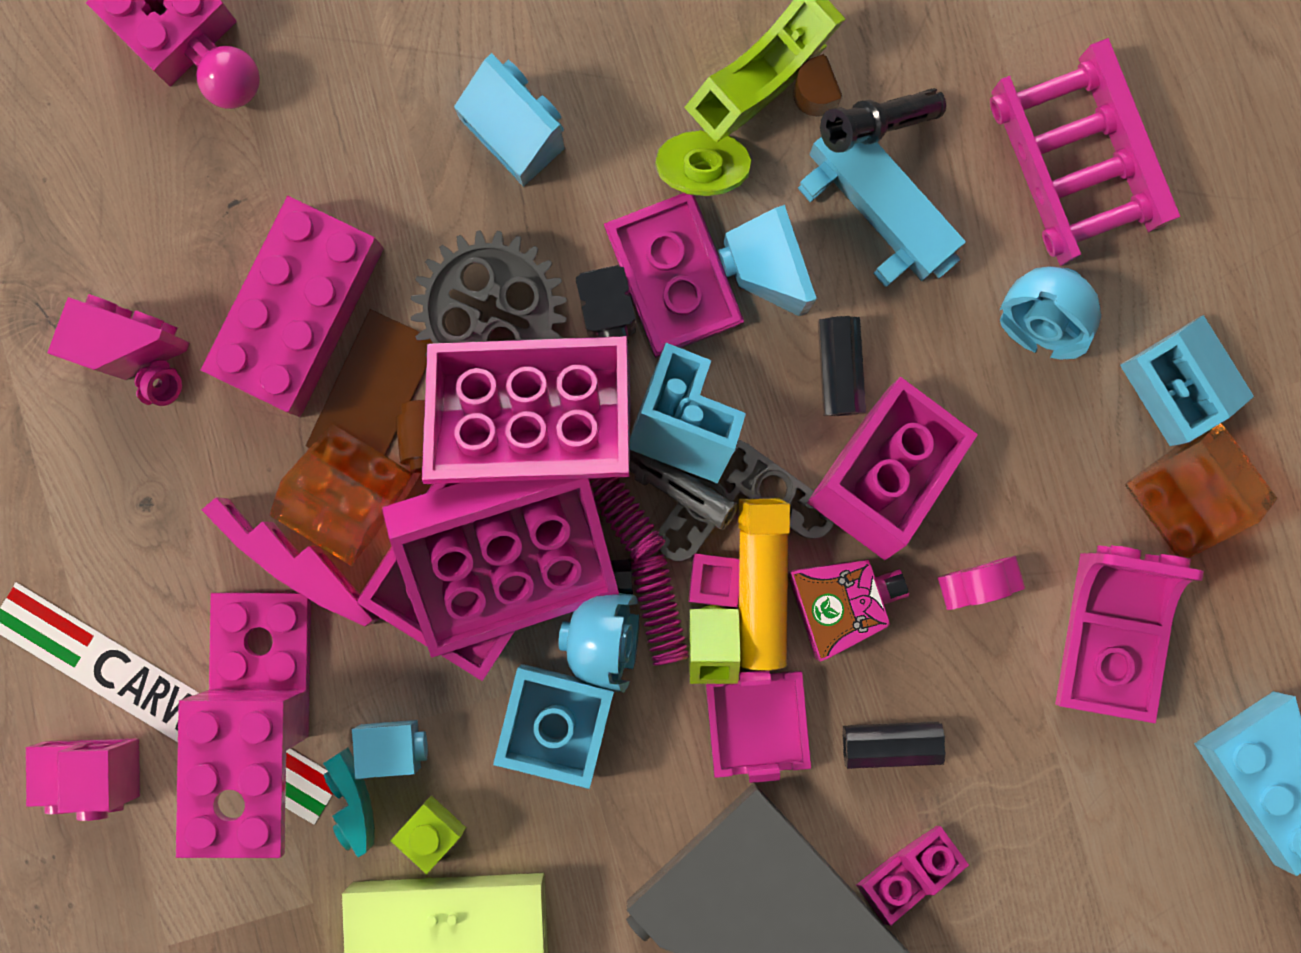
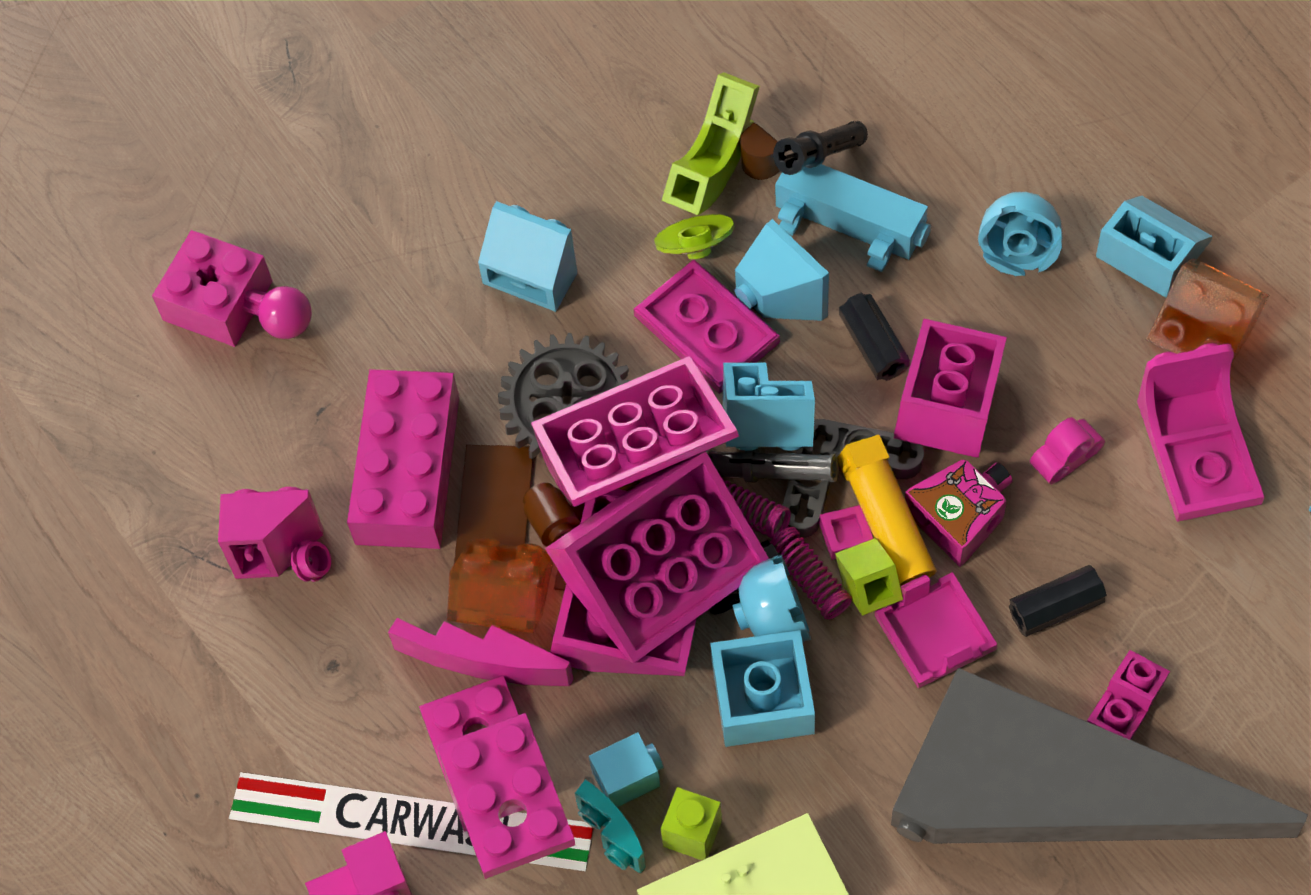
camera: 15 degrees left, 25 degrees down
black brick [575,265,636,345] -> none
dark pink fence [990,38,1181,266] -> none

